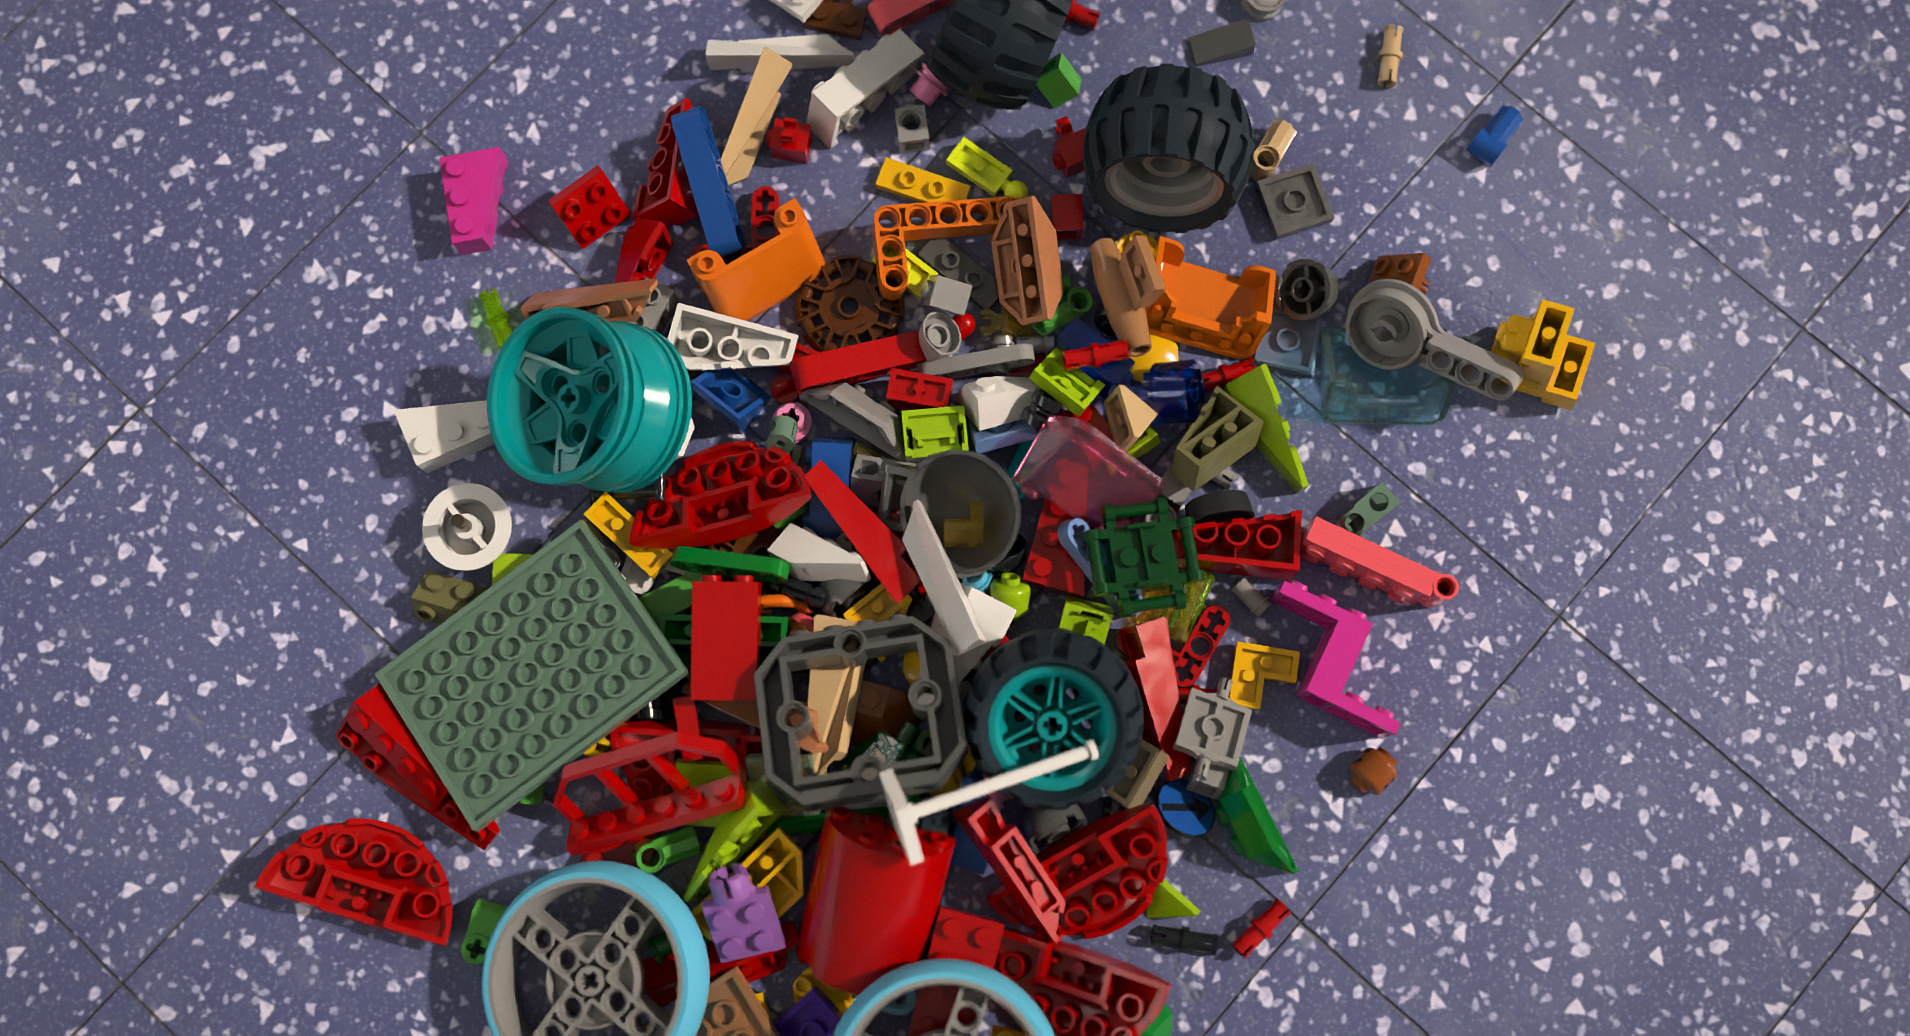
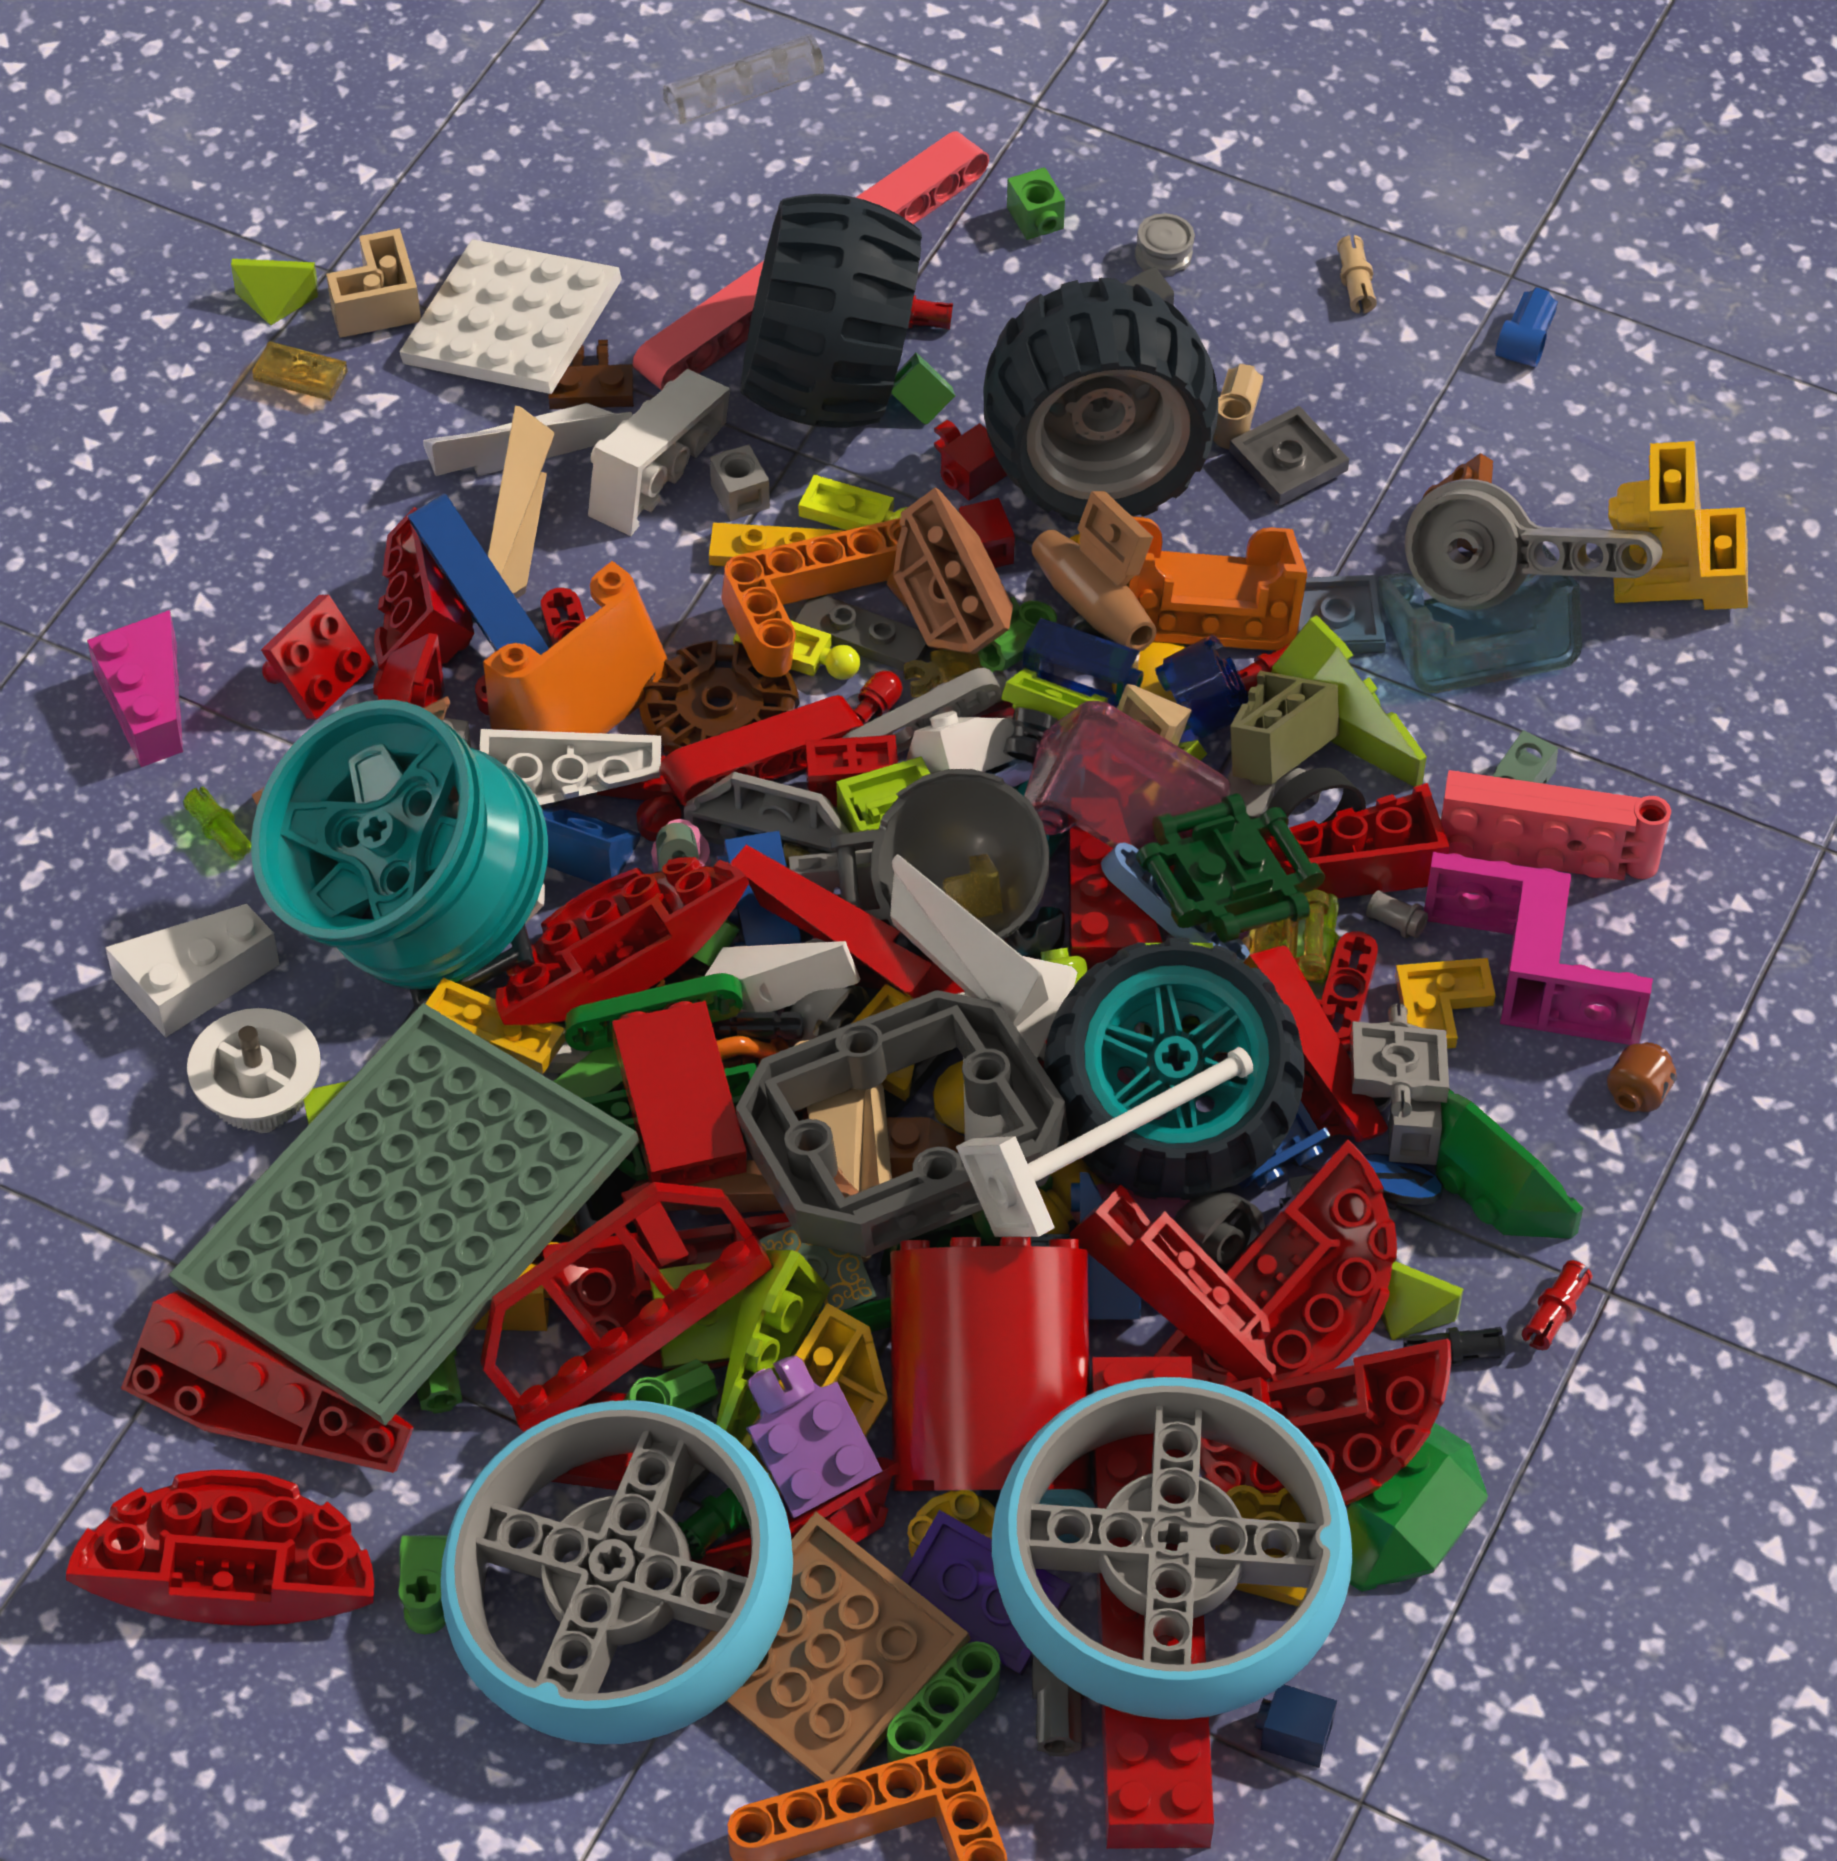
camera: 15 degrees left, 25 degrees down
olive bracket [411,569,487,625] -> none
red brick [766,117,813,164] -> none
bright pink piece [909,62,948,107] -> none
light grey hat [918,310,961,362] -> none
light grey brick [921,275,972,316] -> none
red pin [1062,339,1129,371] -> none
dark tan slope [1104,739,1169,808] -> none
dark grey cylinder [1274,259,1339,321] -> none

